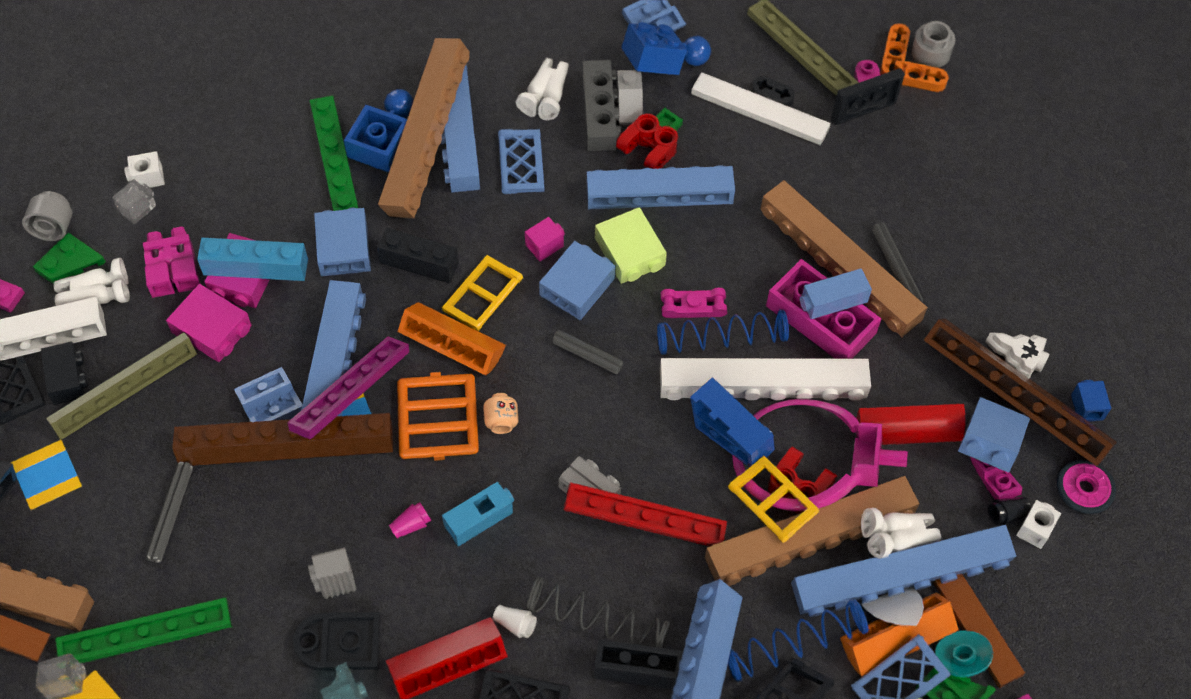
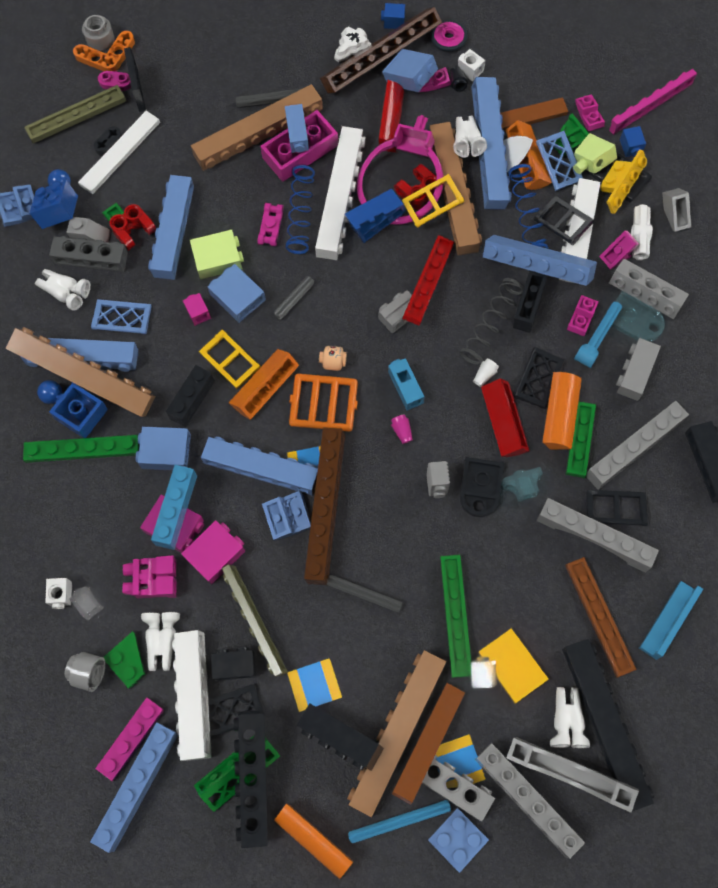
camera: 75 degrees left, 10 degrees up
magenta plate [288,336,409,440] -> none
teal dish [935,631,993,677] -> none

